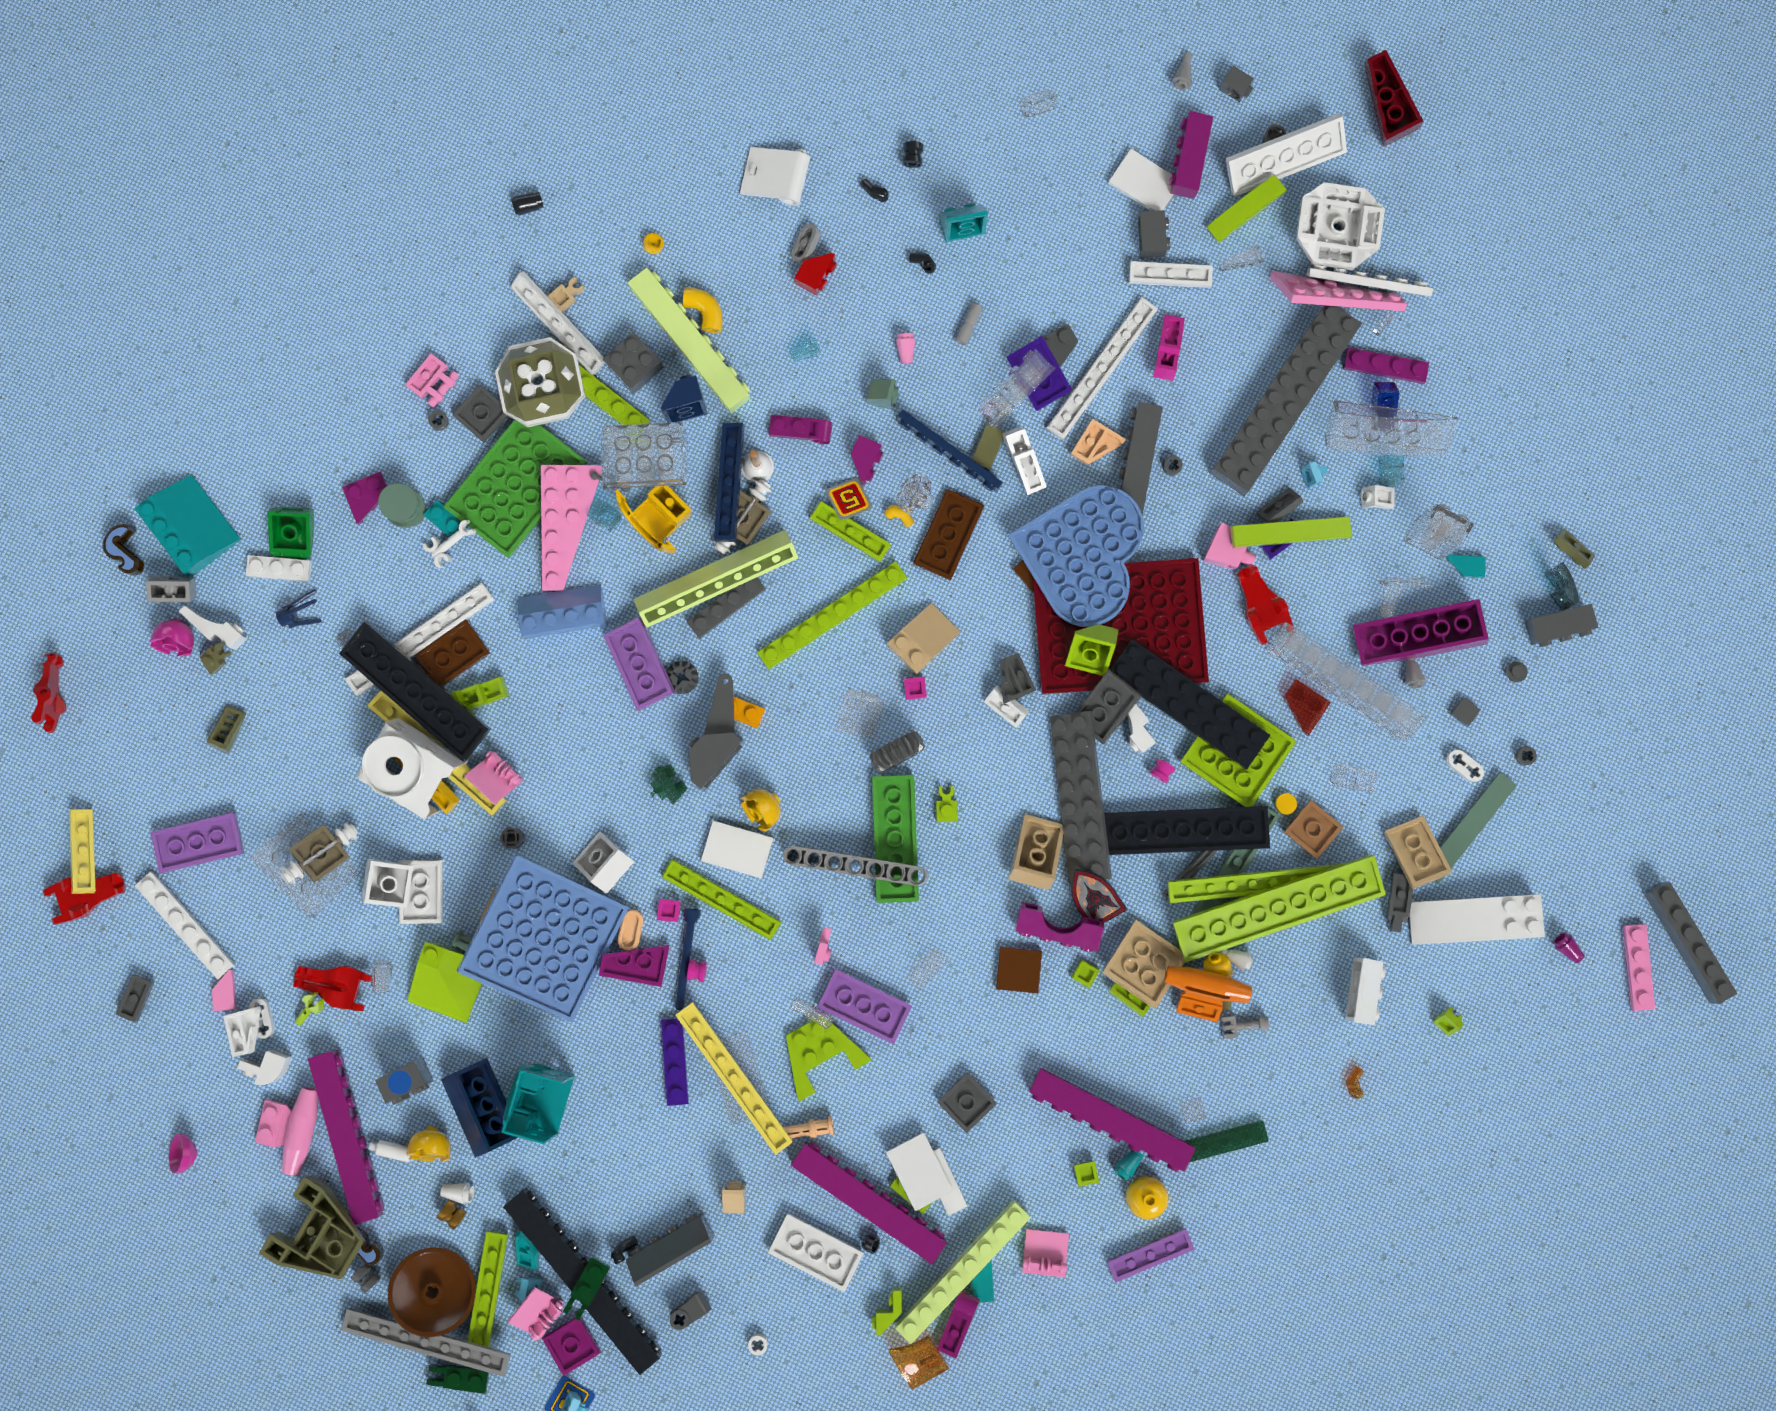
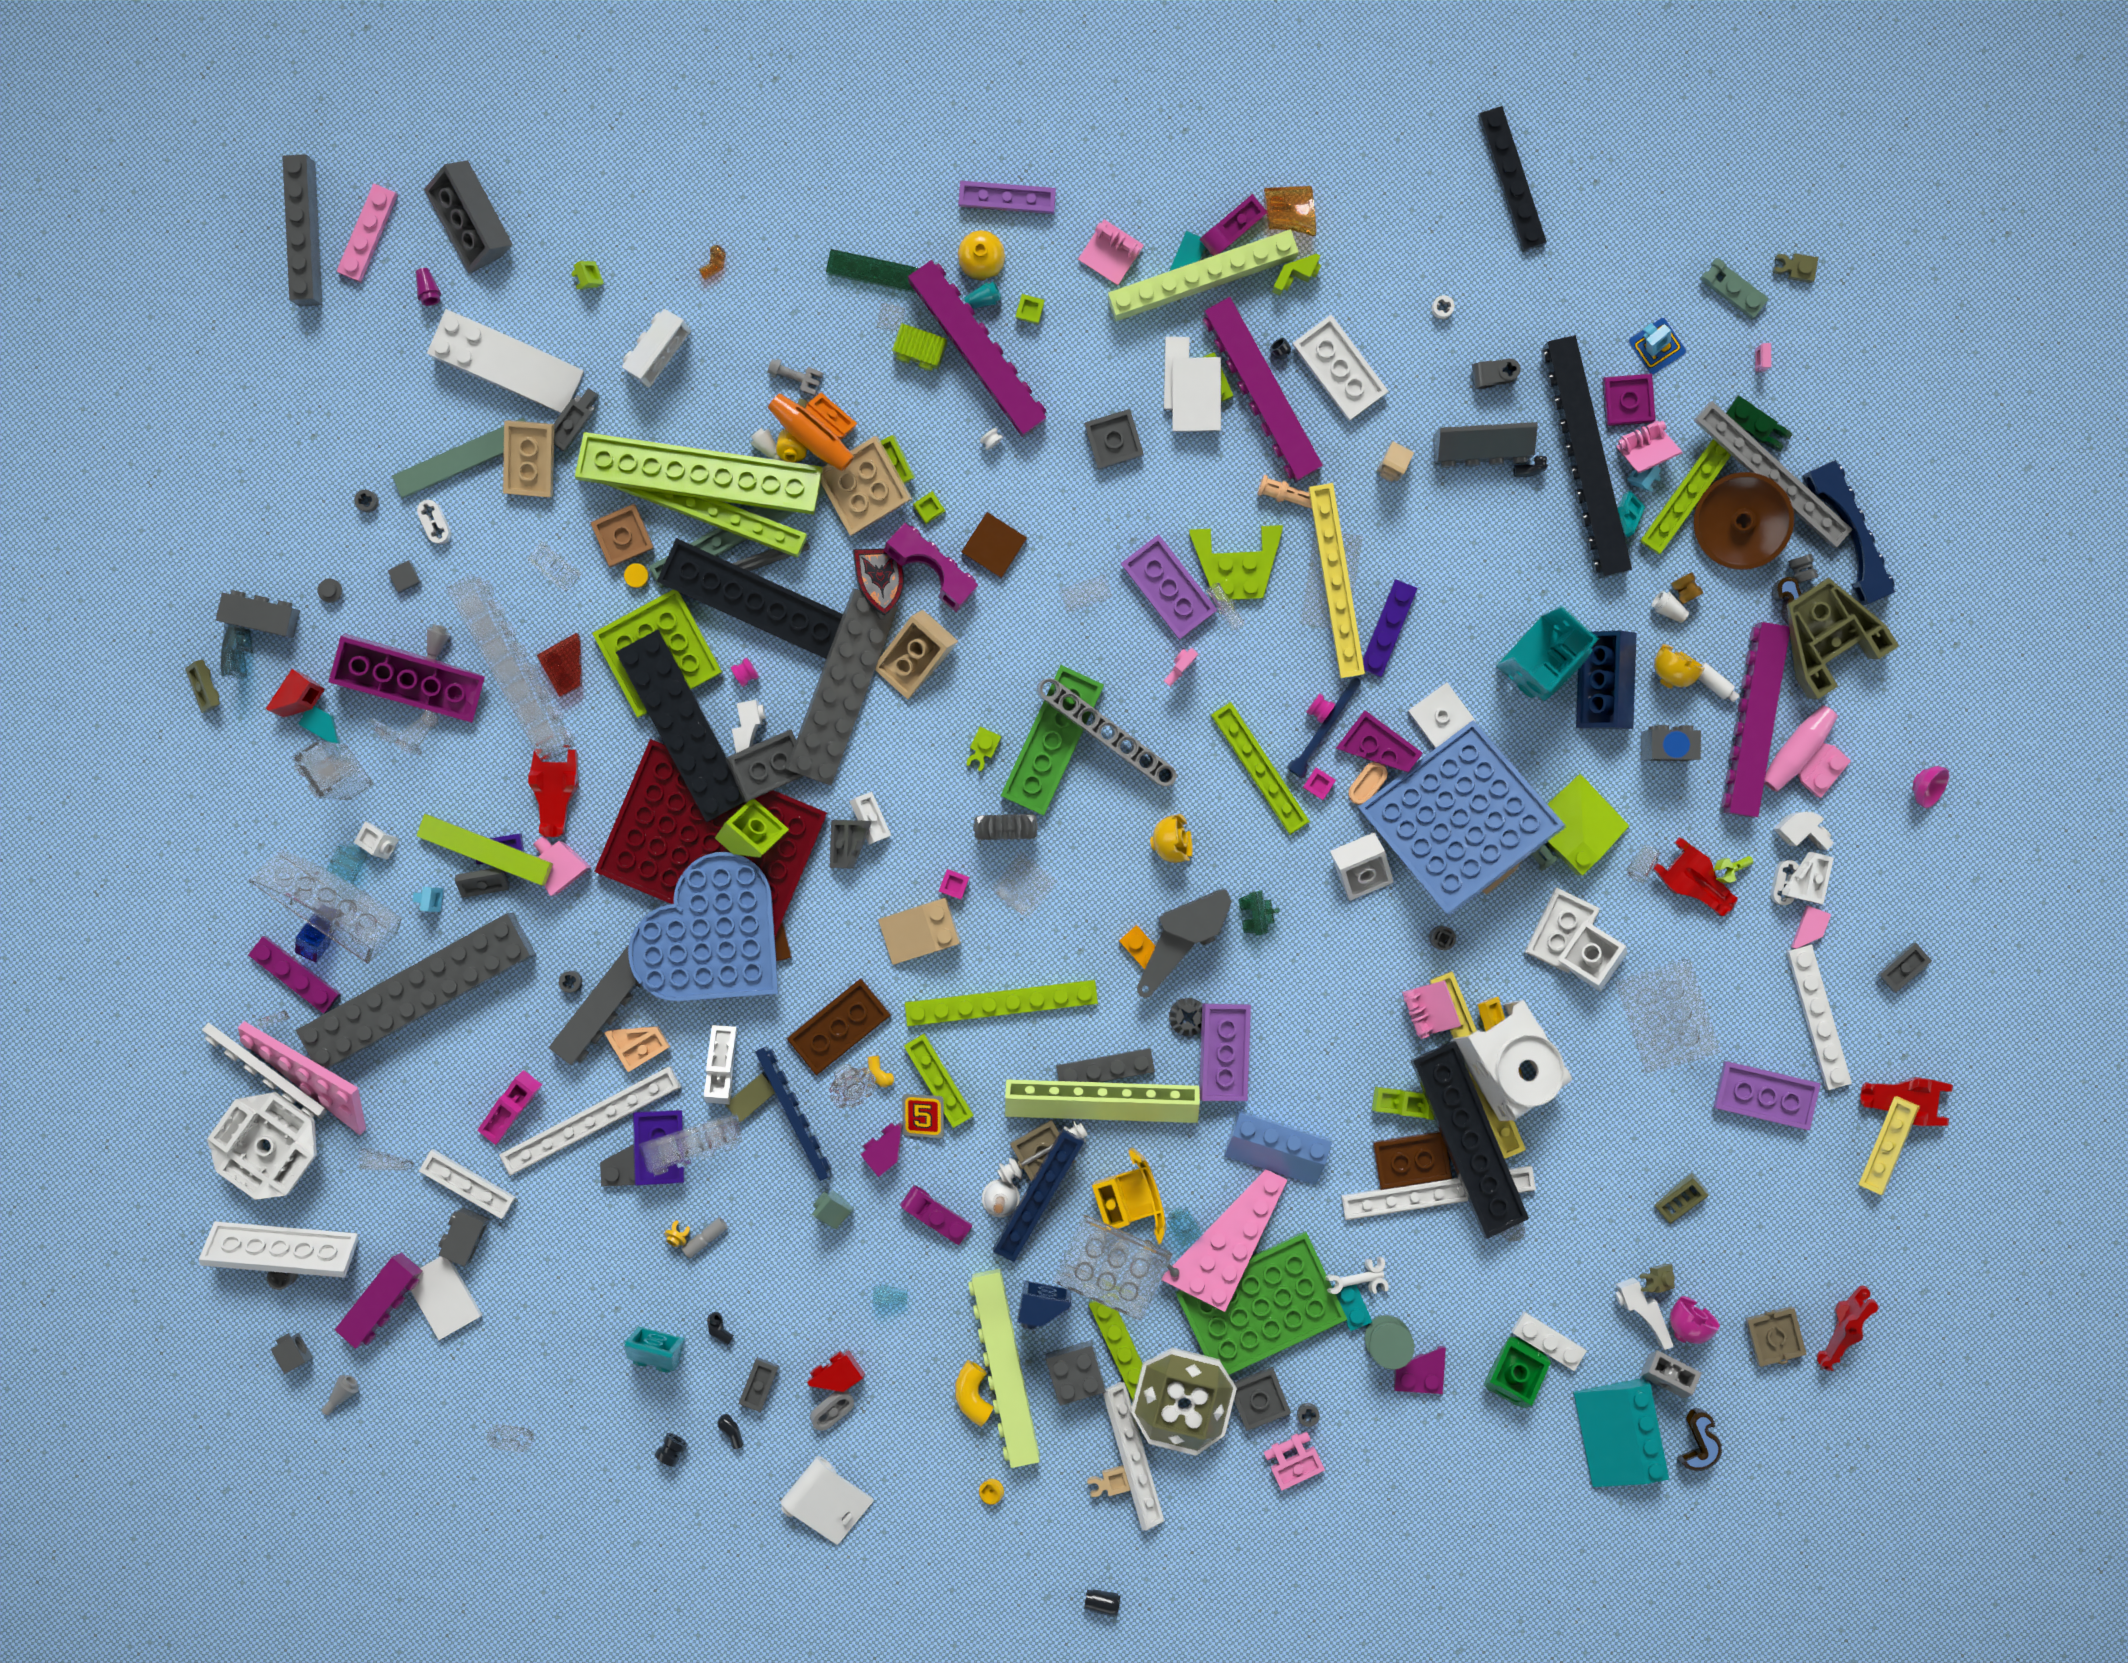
camera: 155 degrees left, 5 degrees up
dark blue plant [276,589,322,628] -> none
dark tan plate [280,823,358,884] -> none
dark green hinge [563,1256,611,1321] -> none
white tile [701,821,774,879] -> none
bright pink cone [896,333,916,364] -> none
lime slope [1207,174,1287,243] -> none
dark red wedge [1365,50,1423,147] -> none
none -> red slope [266,669,325,718]
none -> dark grey slope [424,160,513,274]
none -> yellow plate [664,1220,690,1247]
none -> dark grey plate [738,1357,779,1413]
none -> lime brick [892,323,948,371]
none -> white bush [979,428,1004,451]
none -> white plate [1408,682,1476,749]
none -> dark tan plate [1745,1306,1807,1367]
none -> dark blue arch [1802,460,1895,606]

